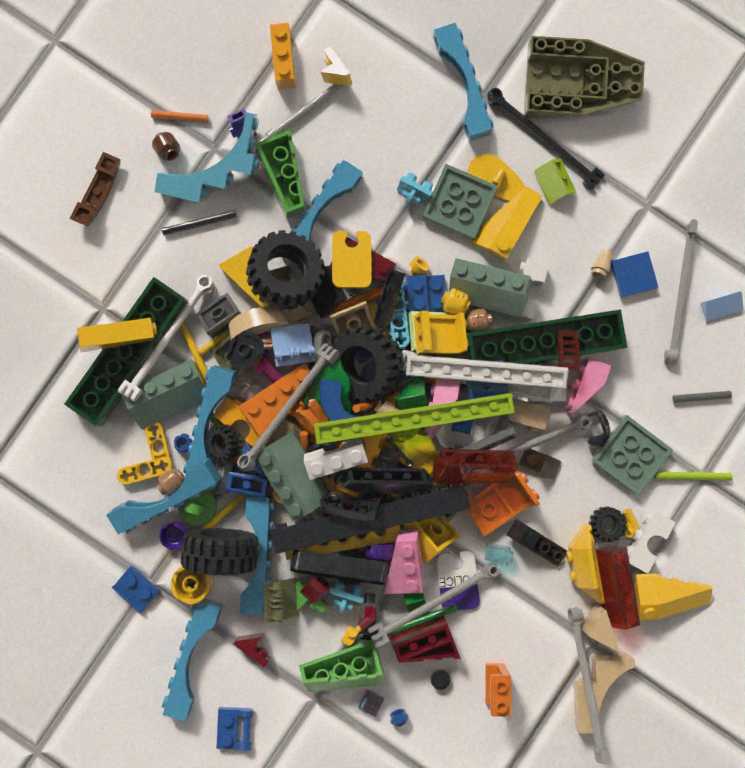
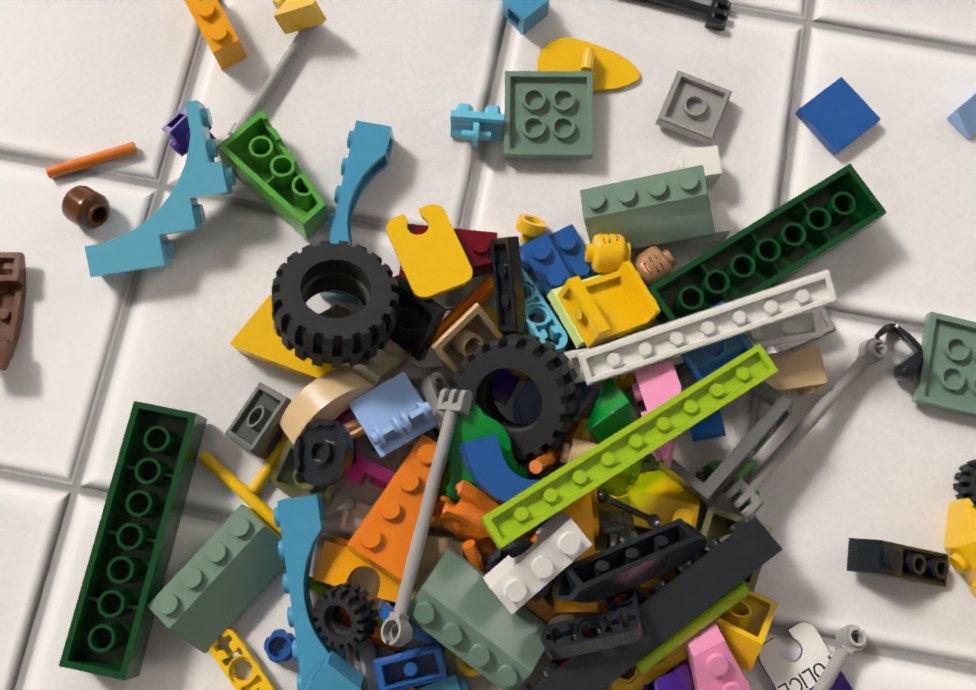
camera: 25 degrees left, 10 degrees down
yellow slope [77,318,157,353] -> none
white hinge [118,275,214,402] -> none
black bar [162,210,237,235] -> none
clear red brick [433,449,518,484] -> none
orange bracket [466,470,540,537] -> none
yellow wedge [472,186,543,261] -> none
clear light blue brick [484,544,514,566] -> none
dark brown slope [518,448,561,479] -> none
lime panel [534,158,576,204] -> none
clear red slope [558,331,580,370] -> none
bright pink slope [566,358,611,414] -> none
tan cone [591,249,613,279] -> none
light grey hinge [664,219,698,364] -> none
none -> lime bar [635,582,750,675]
none -> light grey plate [656,70,732,145]

